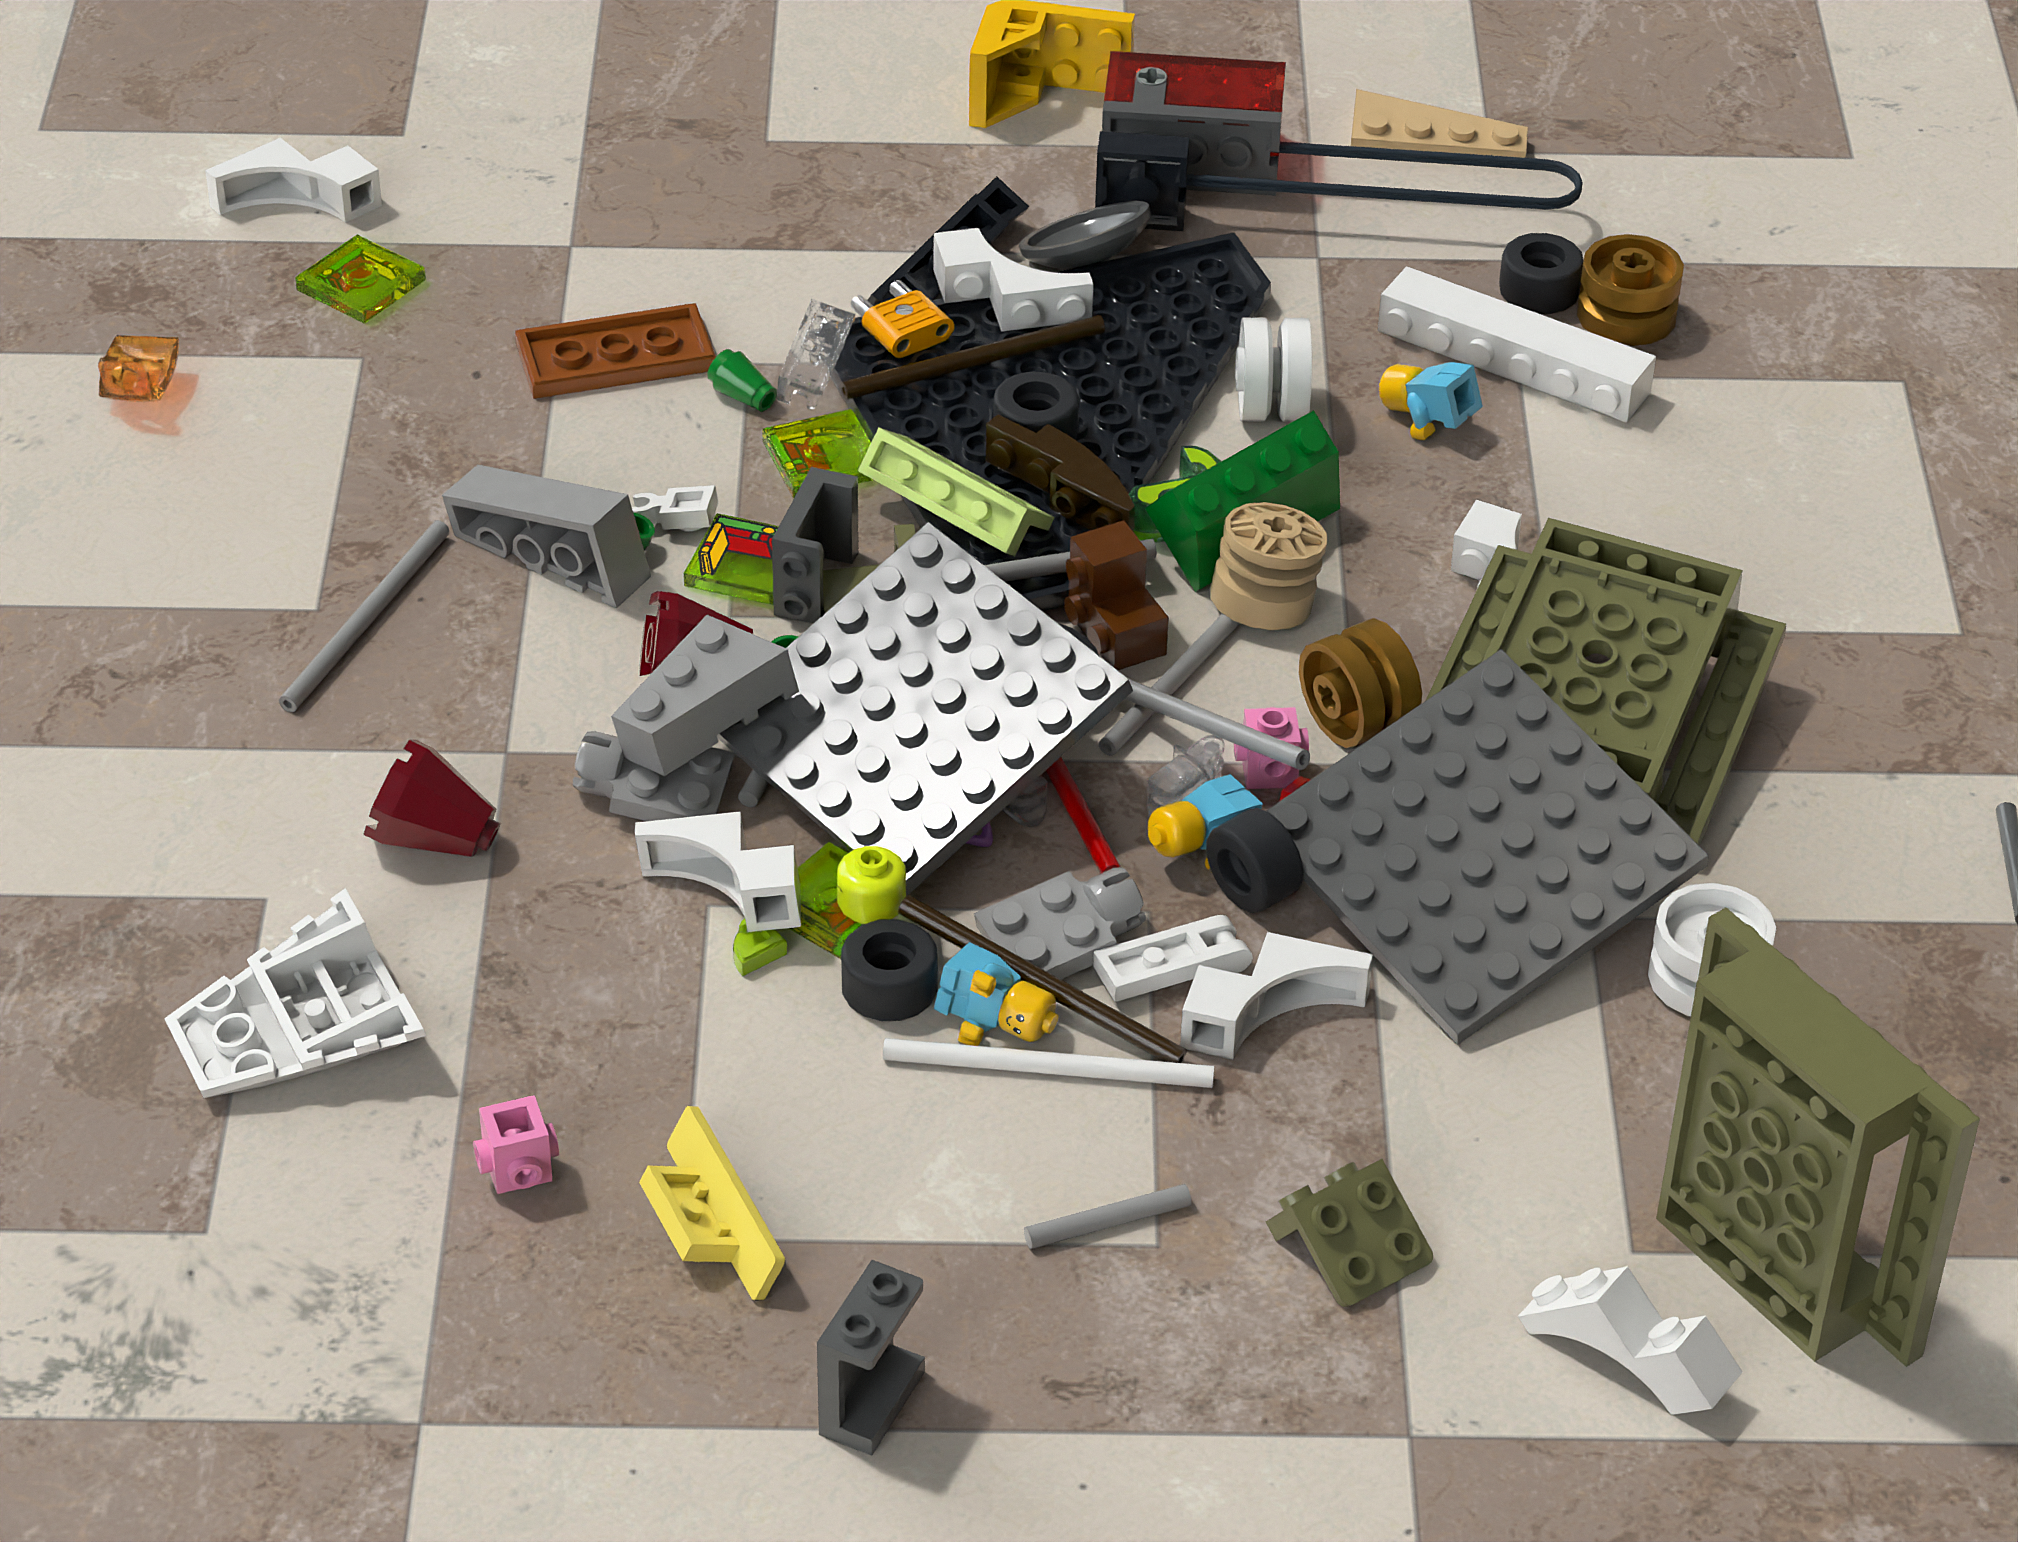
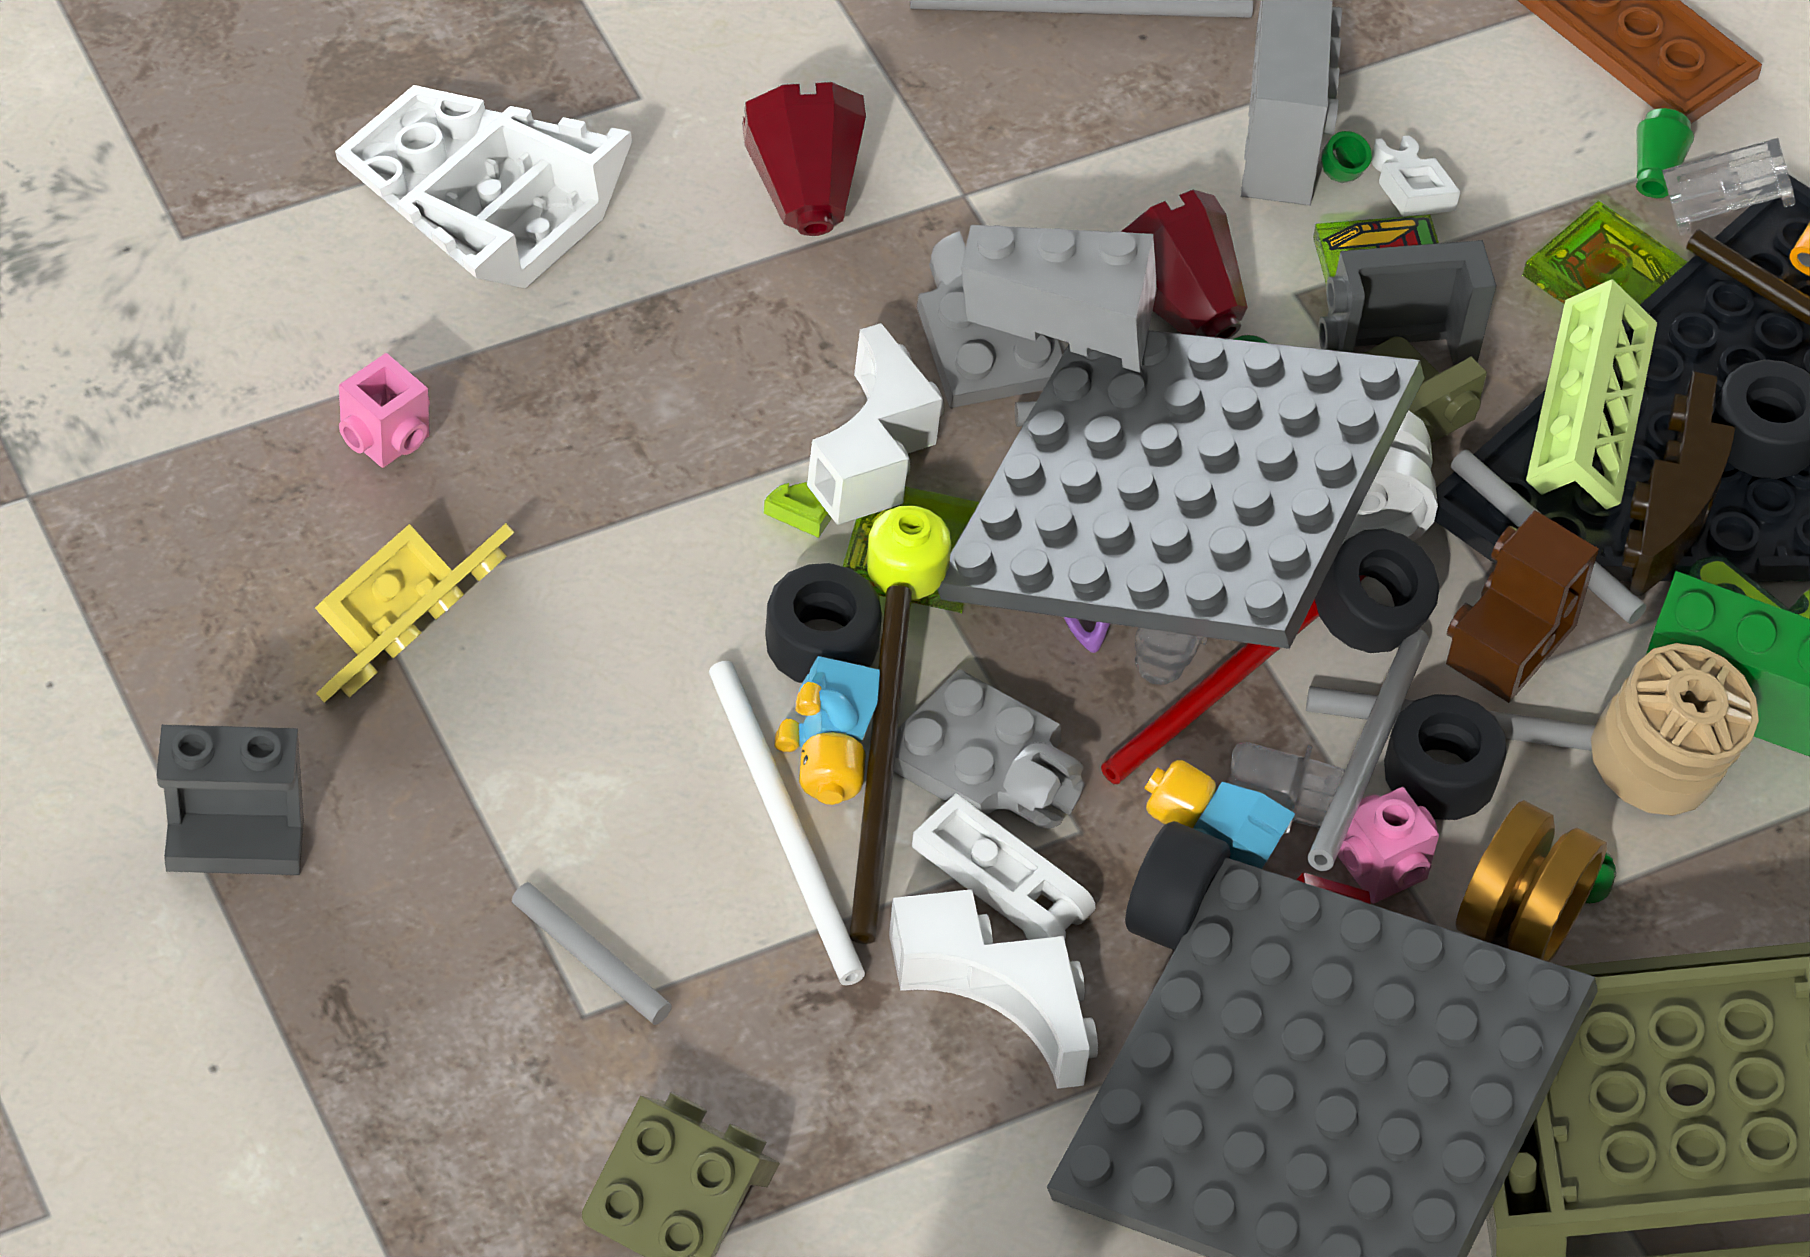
camera: 60 degrees right, 10 degrees up
none -> black tyre [1384,694,1507,820]

